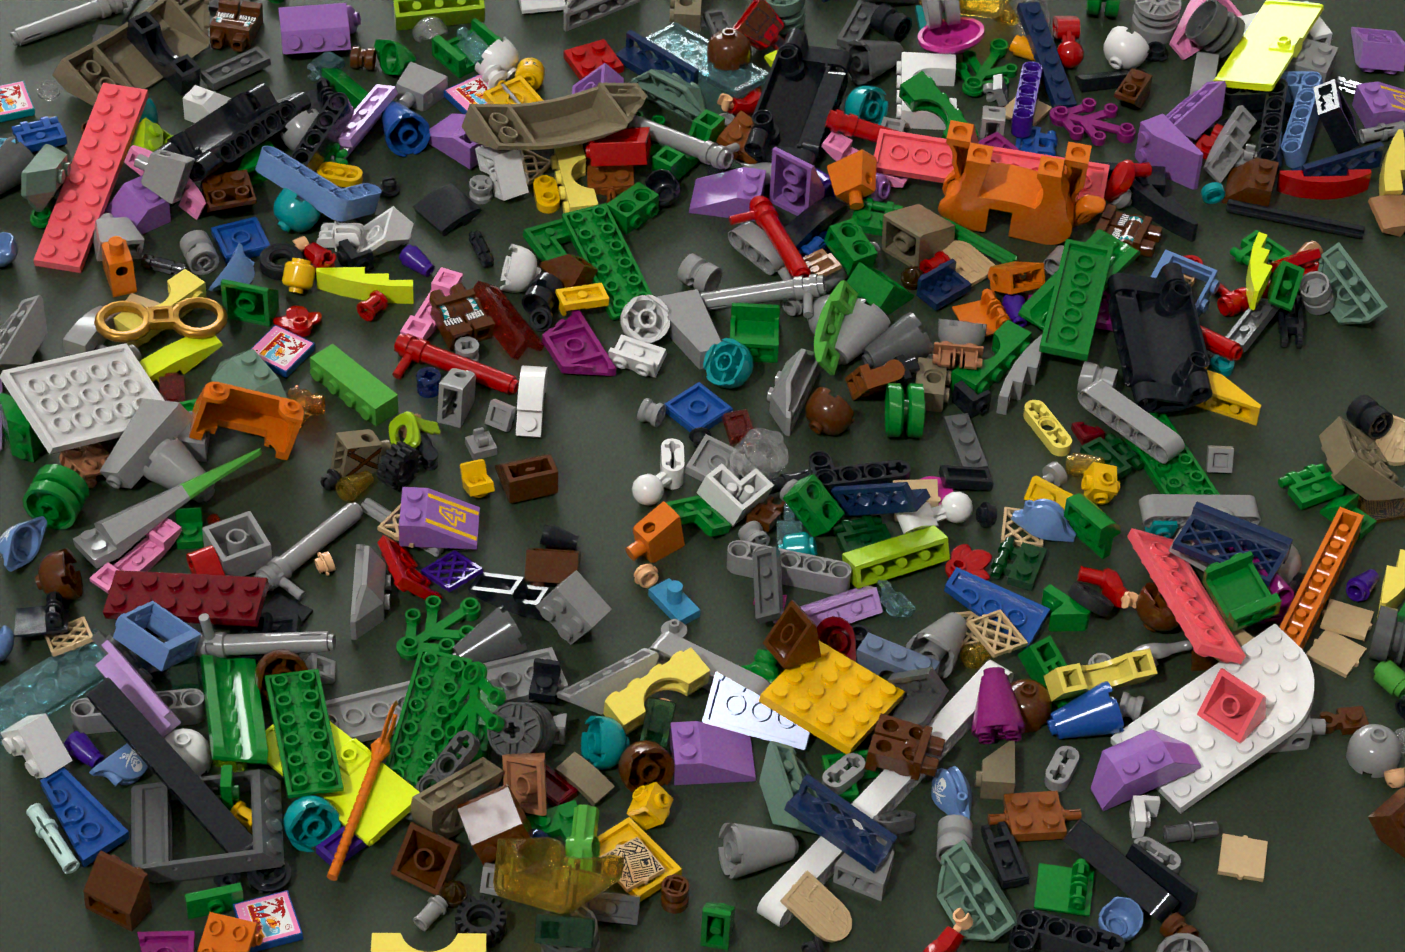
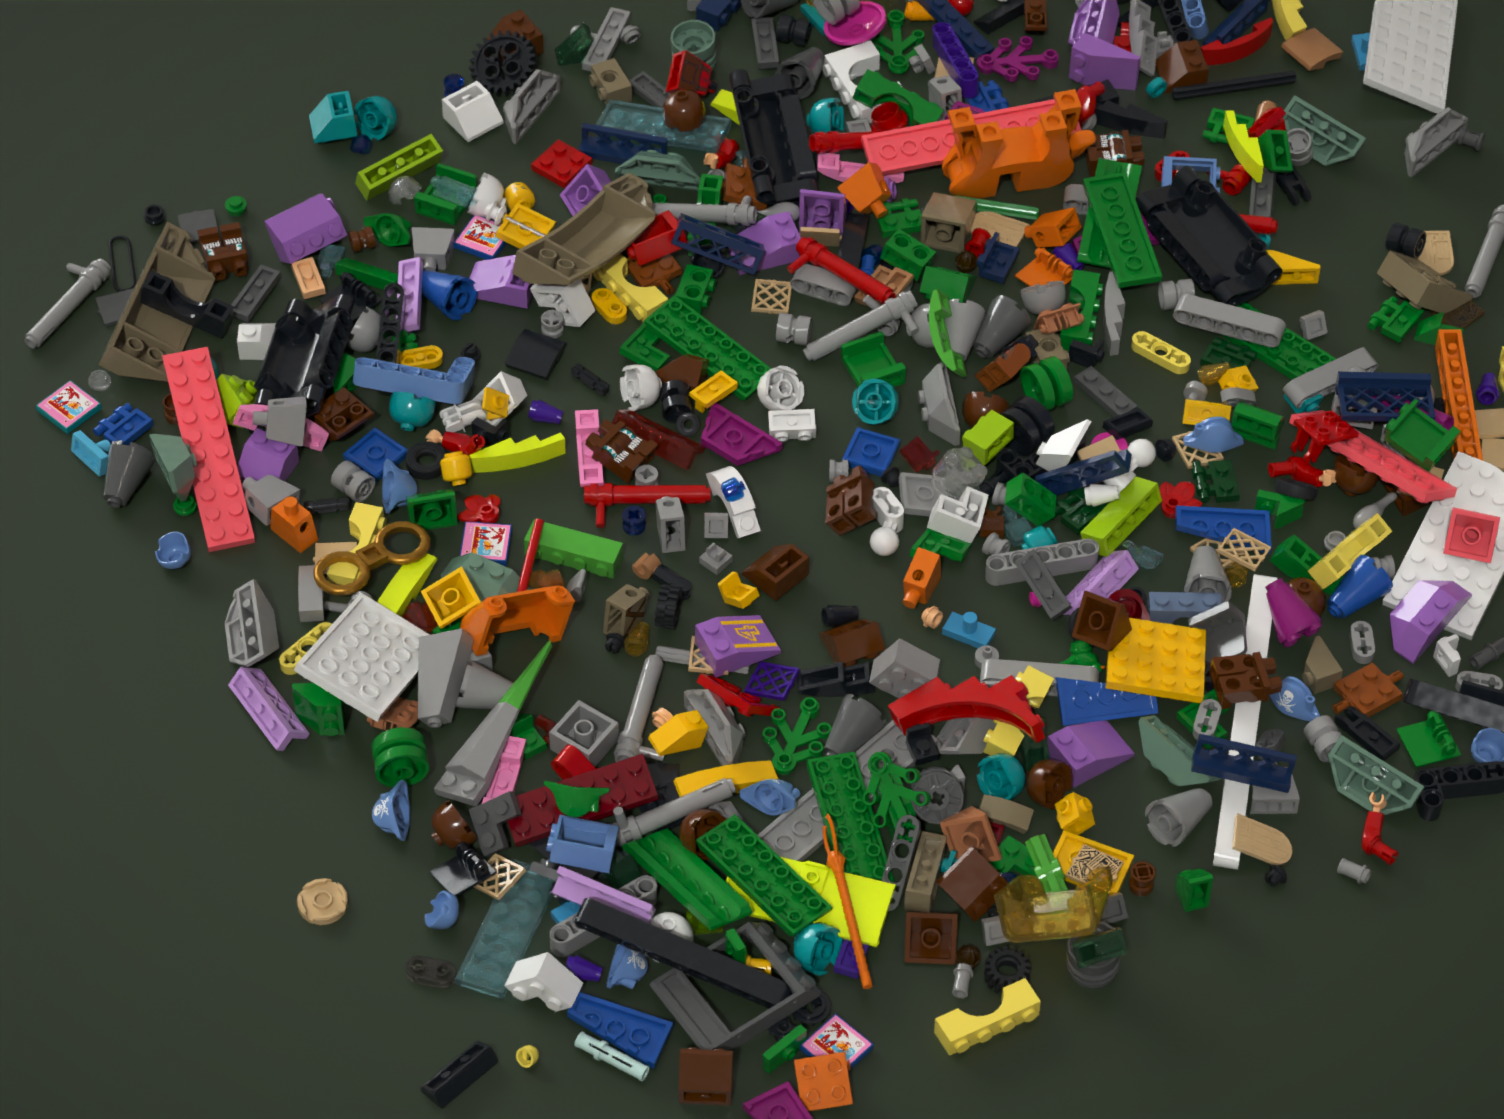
camera: 25 degrees left, 5 degrees up
red bush [356,290,388,321] -> none
lime piece [389,411,440,449] -> none
light grey slope [657,289,721,370] -> none
dark red tile [1071,422,1105,445] -> none
none -> light nougat plate [291,257,326,299]
none -> yellow slope [421,566,481,629]
none -> dark grey plate [469,791,522,857]
none -> yellow bracket [482,387,509,420]
none -> red piece [517,519,544,592]
none -> green hat [544,781,610,817]
none -> light grey slope [567,569,587,602]
none -> yellow slope [648,710,709,756]
none -> dark blue fence [671,213,764,275]
none -> yellow slope [673,760,778,797]
none -> clear blue piece [721,477,746,502]
none -> medium blue hat [740,779,800,816]
none -> tan window [751,279,792,314]
none -> tan piece [799,227,842,247]
none -> reddish brown hips [825,466,876,536]
none -> red piece [871,102,908,131]
none -> red arch [887,675,1045,743]
none -> lime slope [962,410,1014,470]
none -> black wheel [1000,396,1055,456]
none -> white slope [1036,419,1092,471]
none -> white cone [1084,484,1120,507]
none -> light grey beam [1220,387,1256,407]
none -> red plate [1291,411,1359,464]

